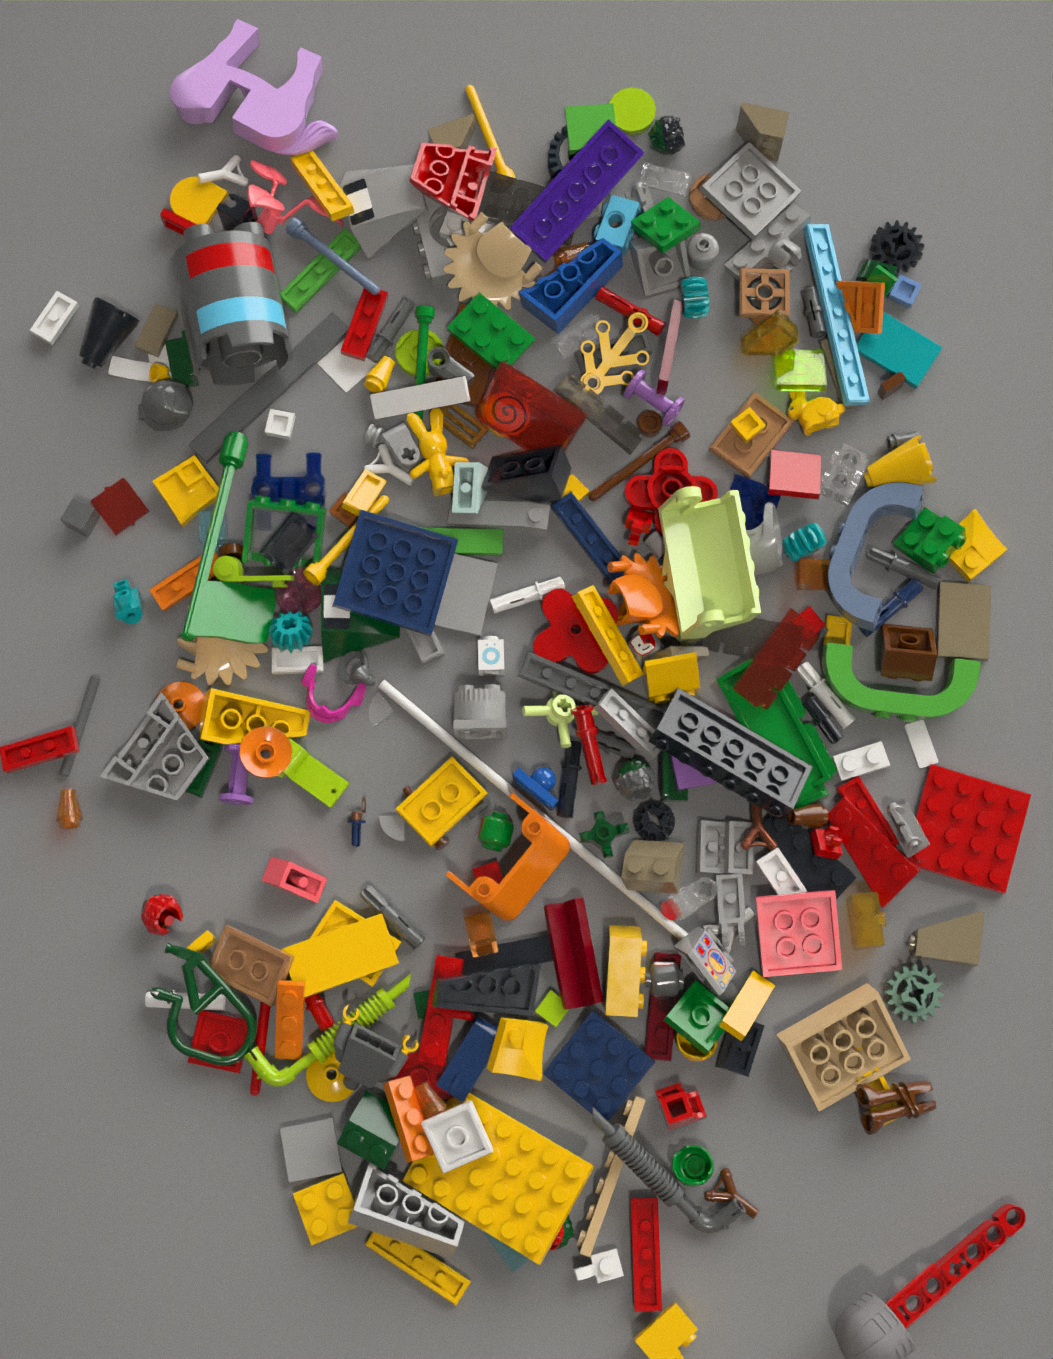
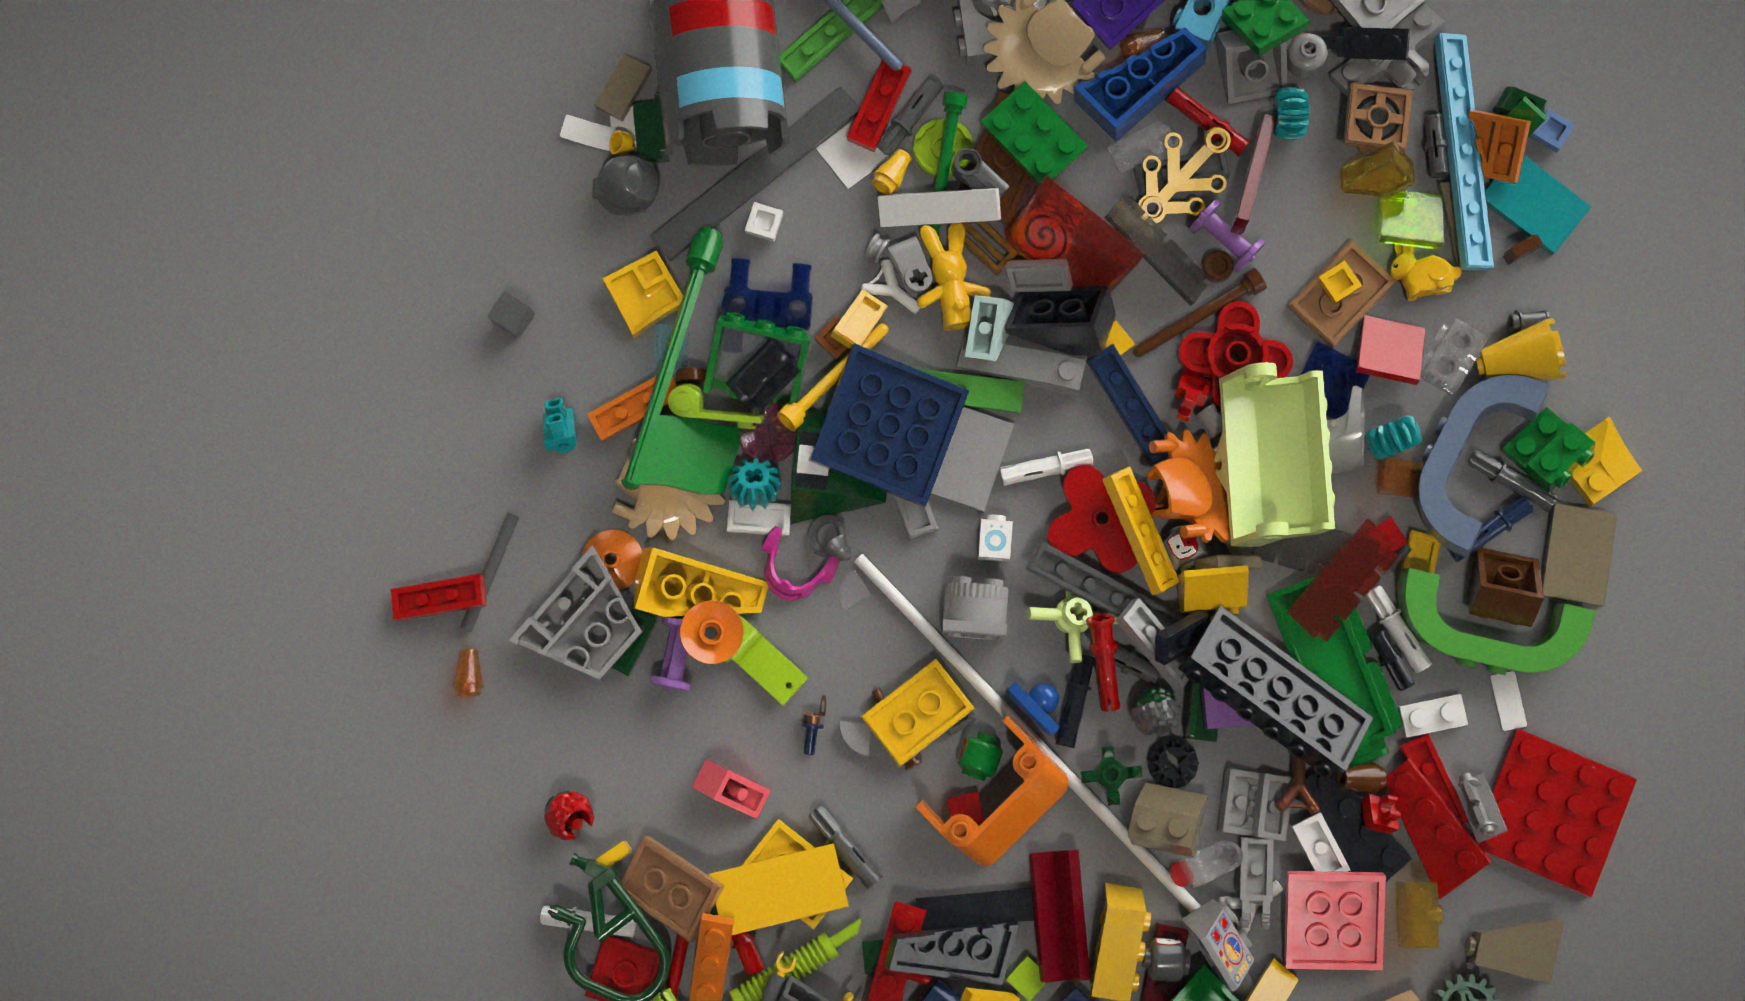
camera: 10 degrees right, 5 degrees up
white plate [30,291,79,346] -> none
black cone [79,297,140,369] -> none
clear red piece [90,477,150,535] -> none
clear orange brick [464,911,499,958] -> none
black gear [869,220,924,274] -> none
none -> light grey tile [1005,259,1073,292]
none -> black plate [1155,610,1208,665]
none -> black hinge [1322,27,1410,60]

